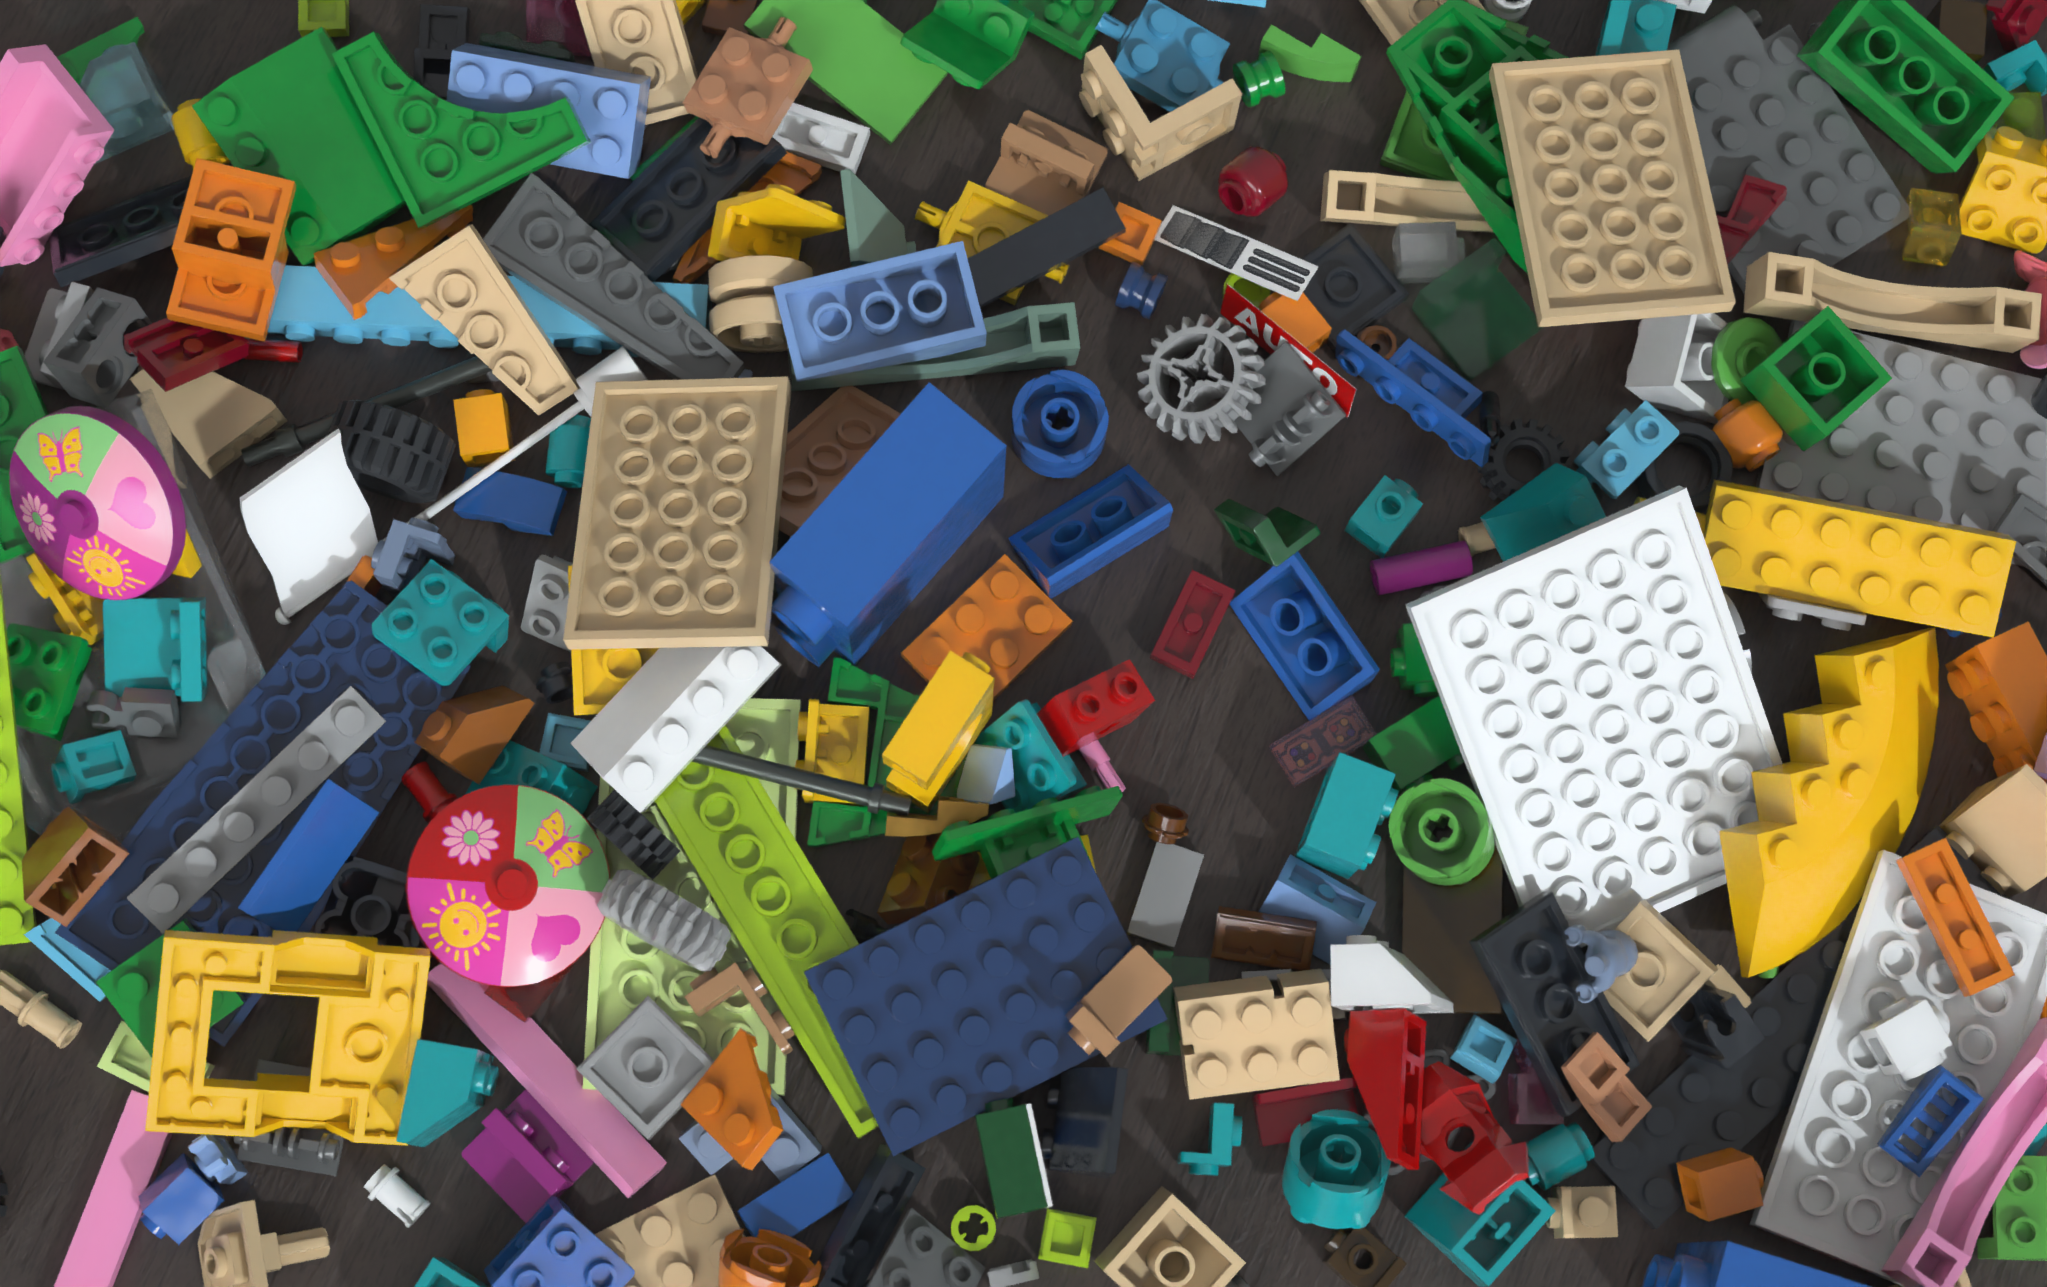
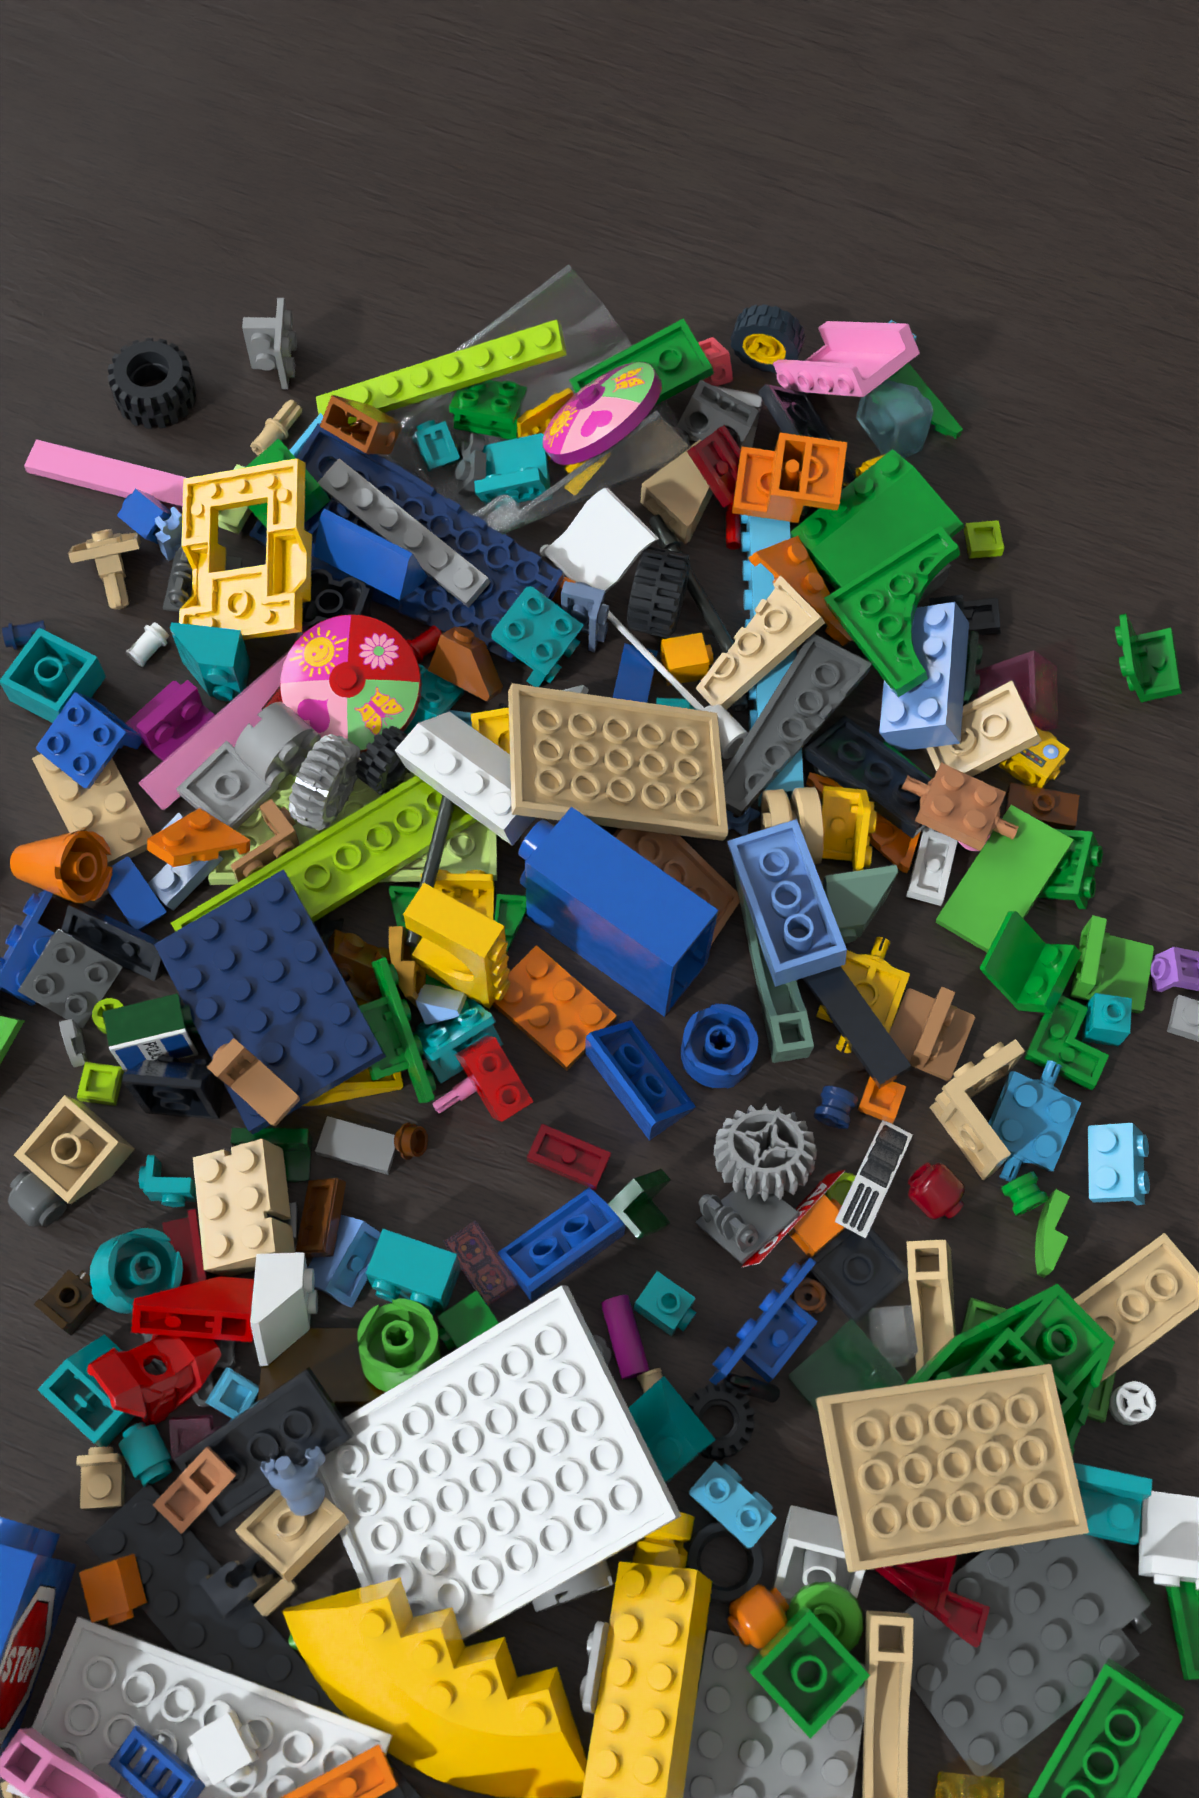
camera: 90 degrees right, 10 degrees down
none -> light grey brick [234,702,321,788]

